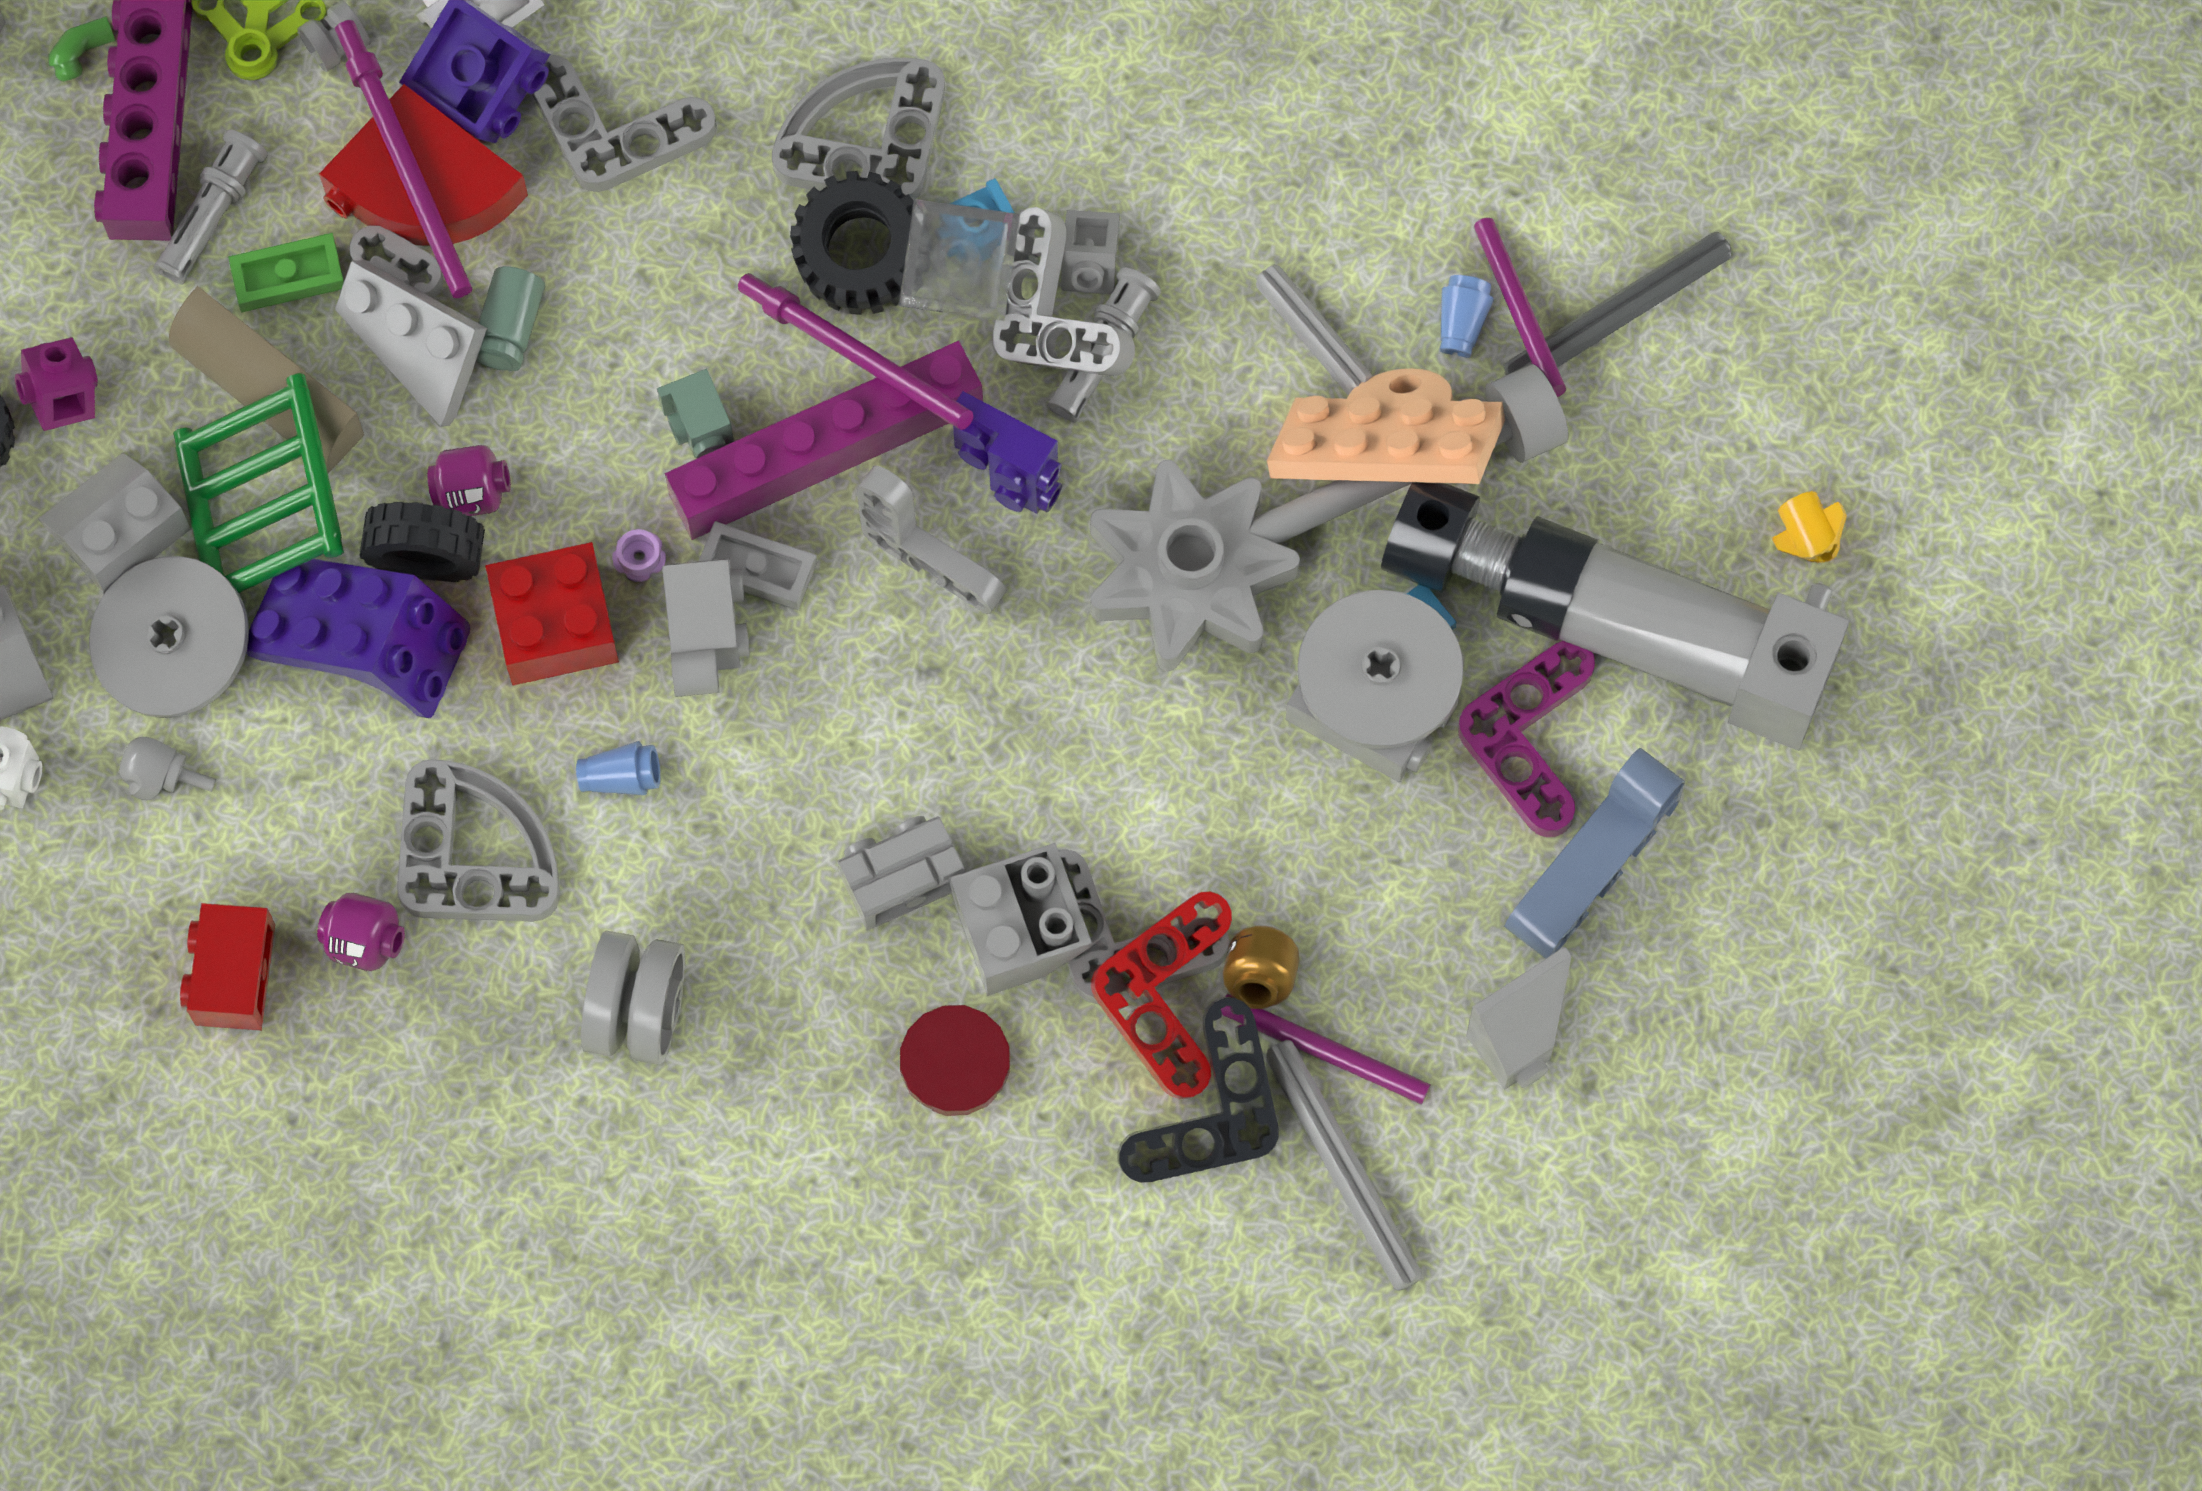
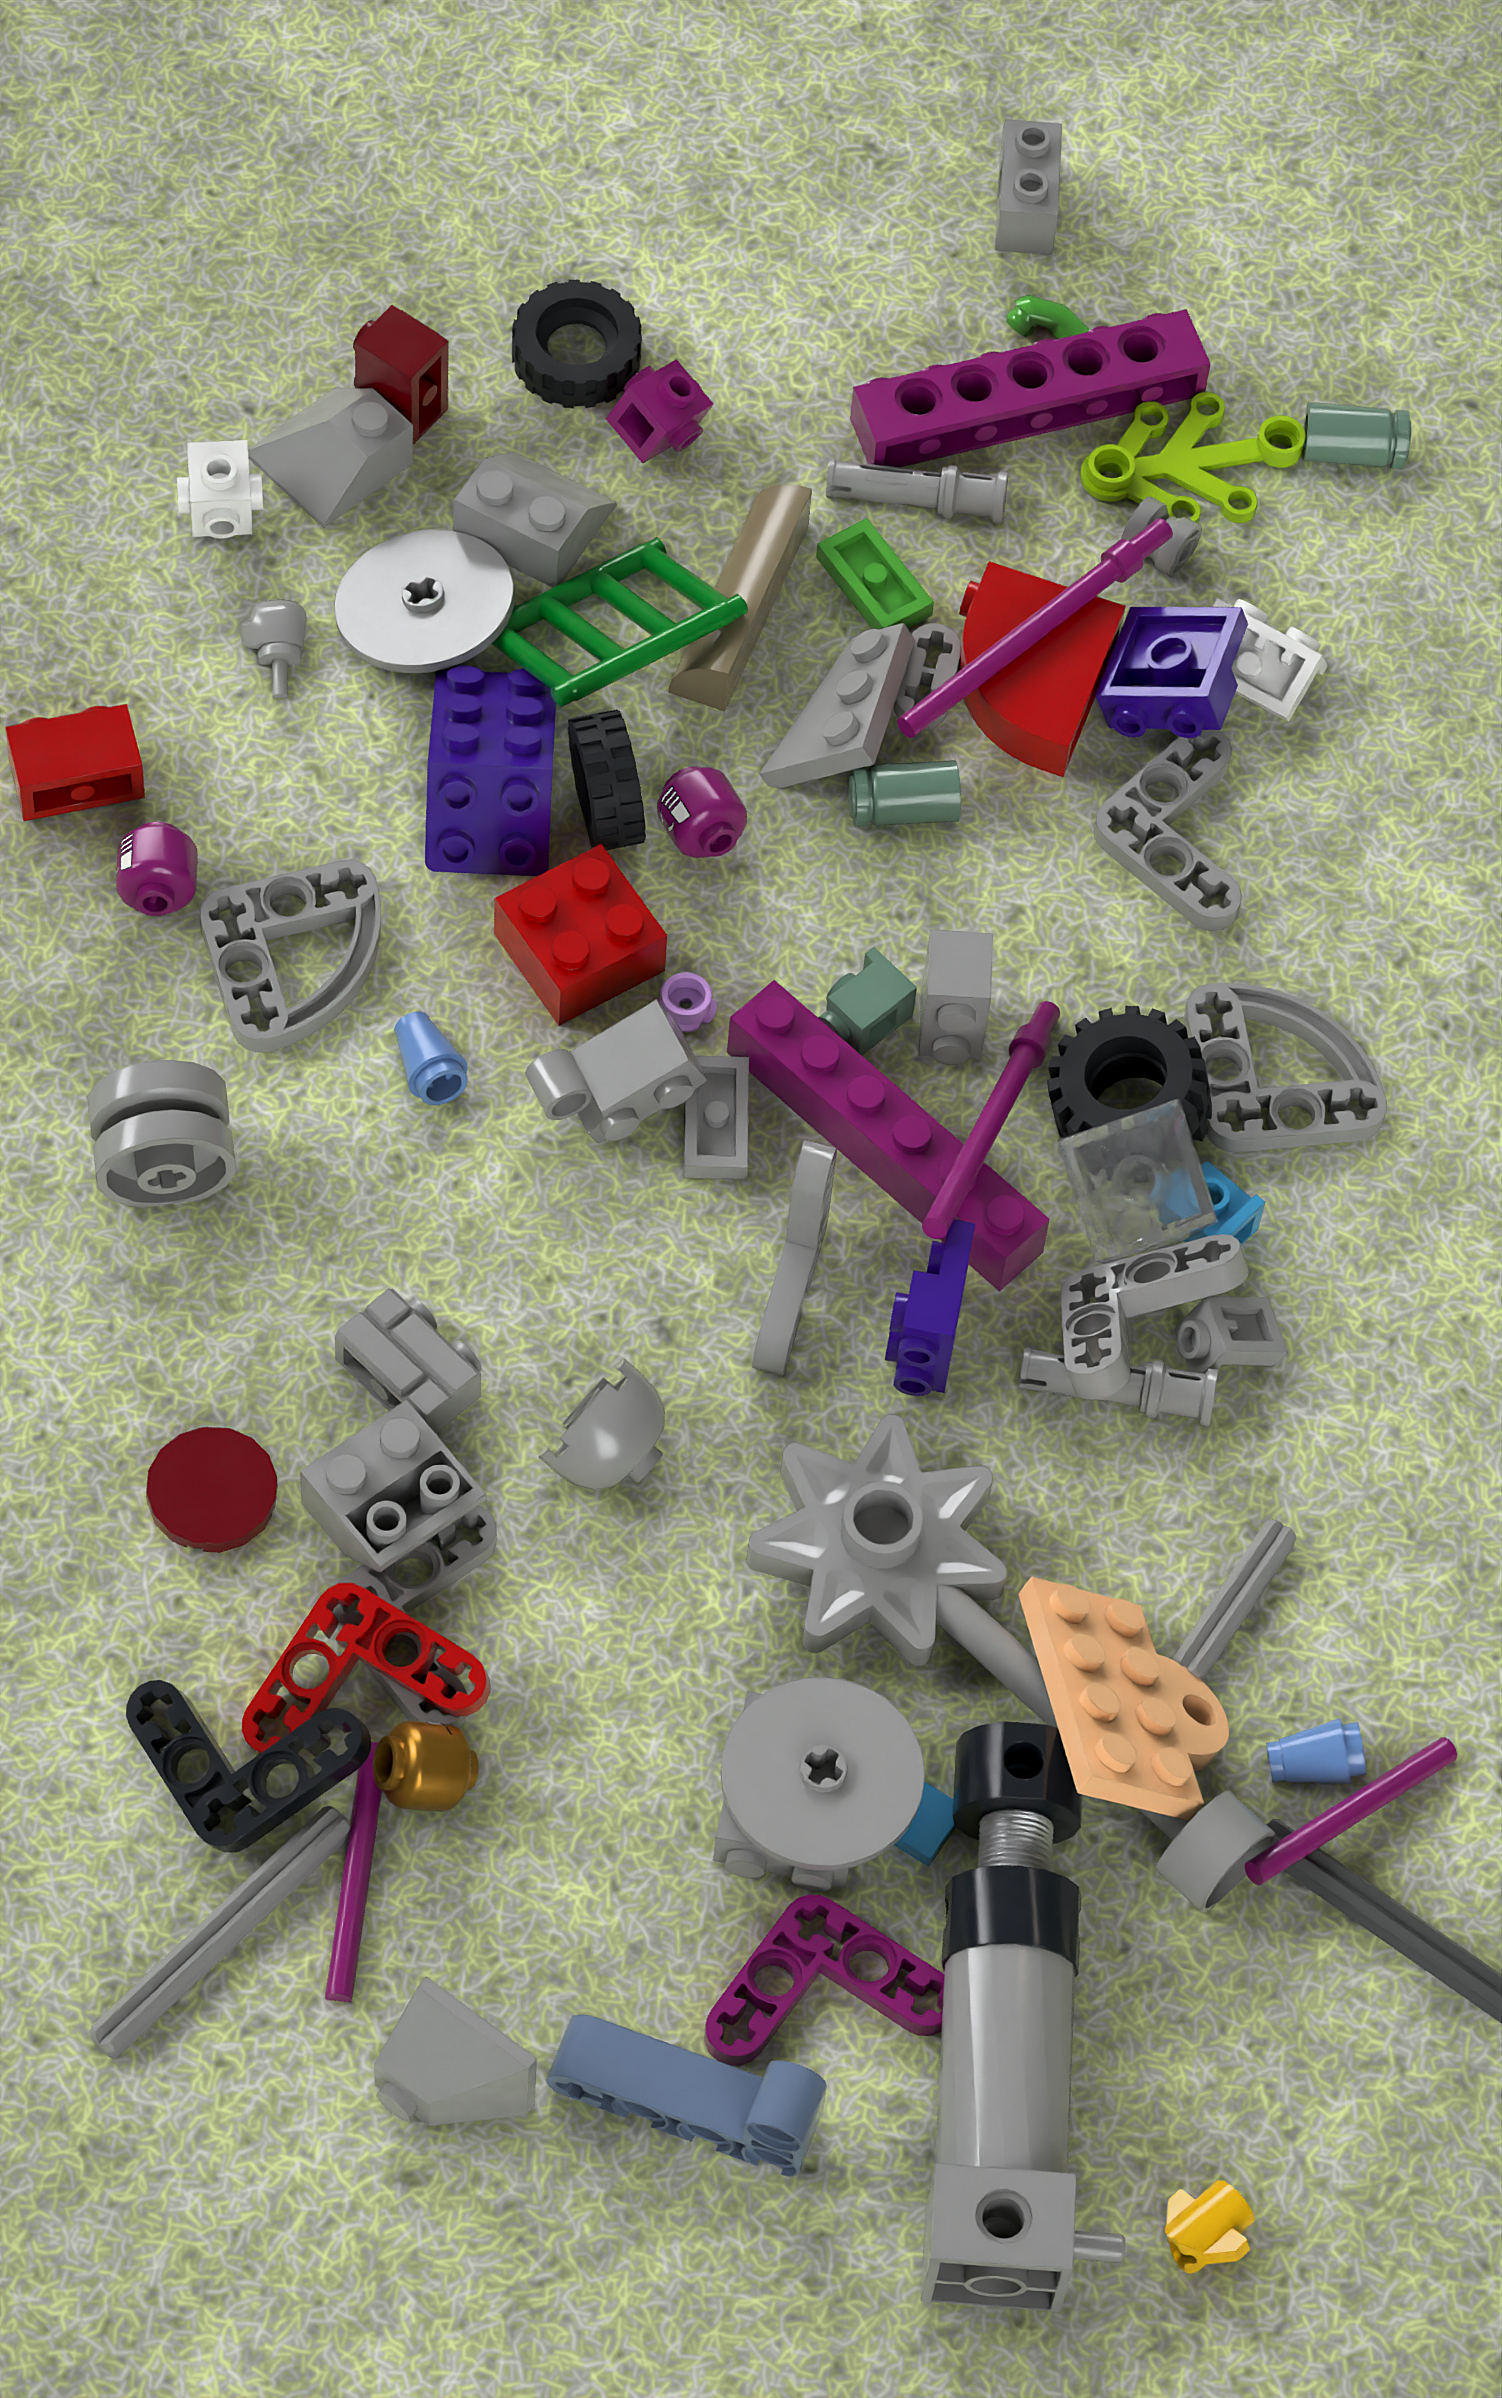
camera: 65 degrees right, 10 degrees down
none -> light grey cylinder [538,1359,665,1490]
none -> light grey brick [919,929,993,1065]

